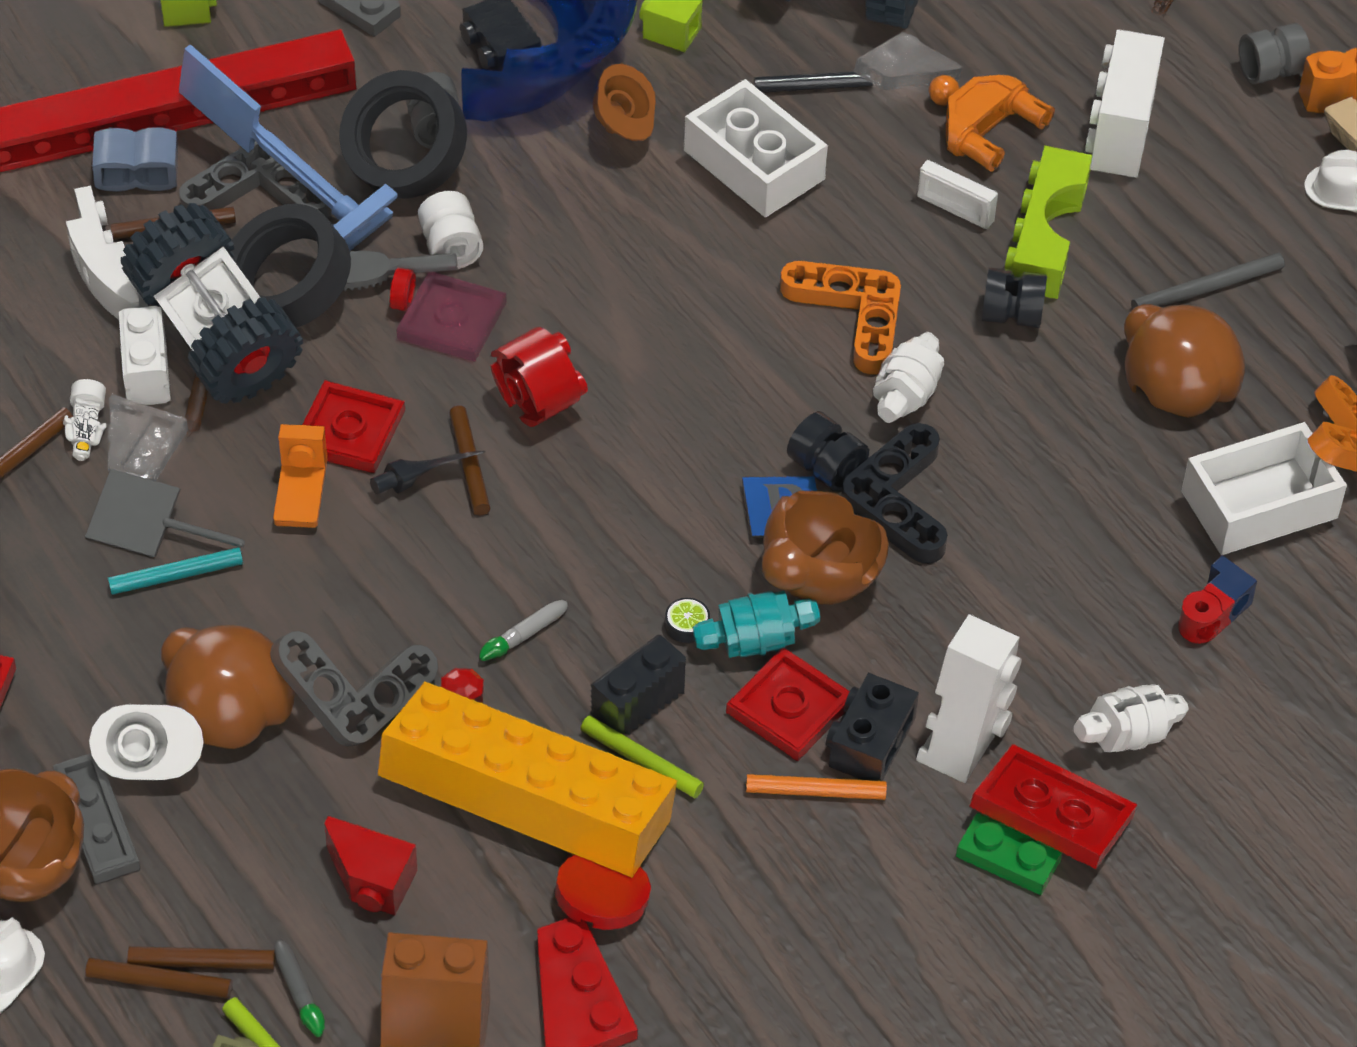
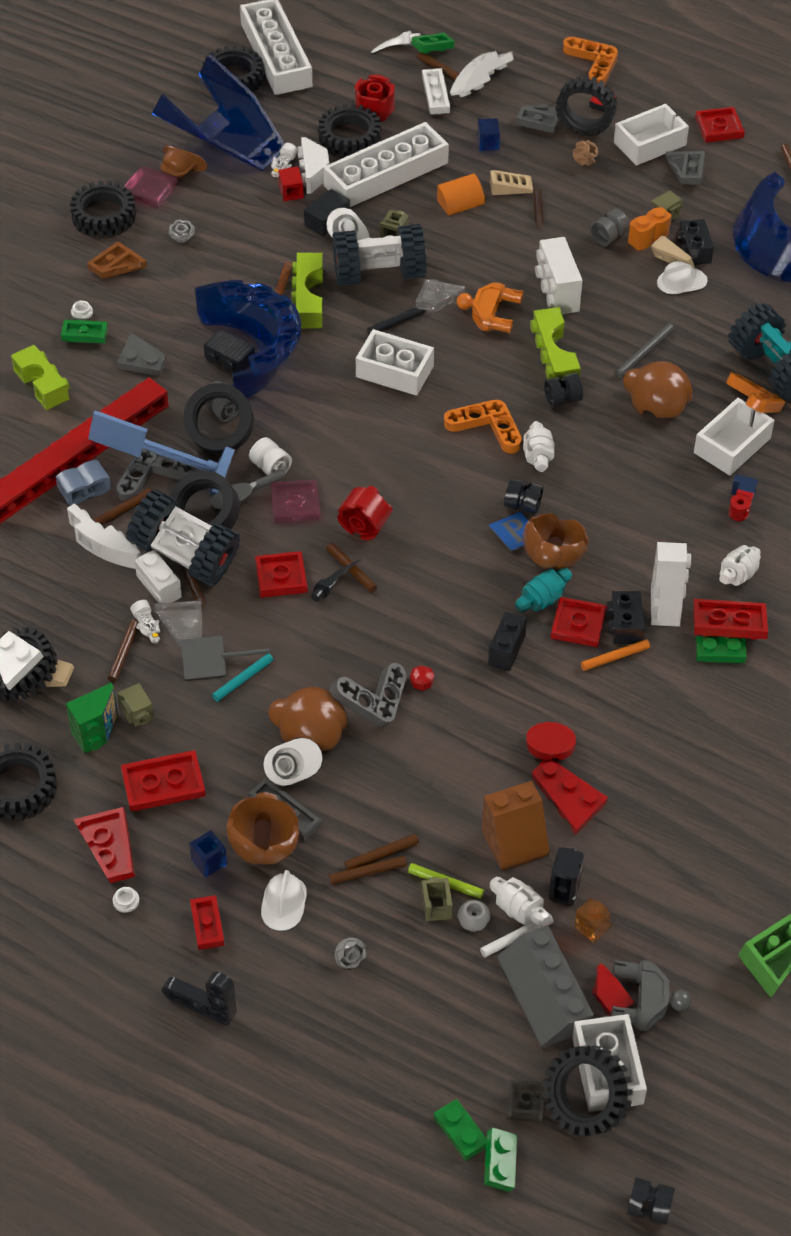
camera: 25 degrees left, 0 degrees up
orange bracket [273,424,328,528] -> none
dark grey piece [274,940,325,1037] -> none
red slope [324,816,418,915] -> none
light orange brick [378,682,677,877] -> none
red tile [390,267,416,311] -> none
light grey piece [479,600,568,661] -> none
lime bar [580,715,704,799] -> none
dark orange piece [593,64,656,141] -> none
tile [665,598,710,643] -> none
black beam [842,423,948,564] -> none
white tile [917,160,998,229] -> none

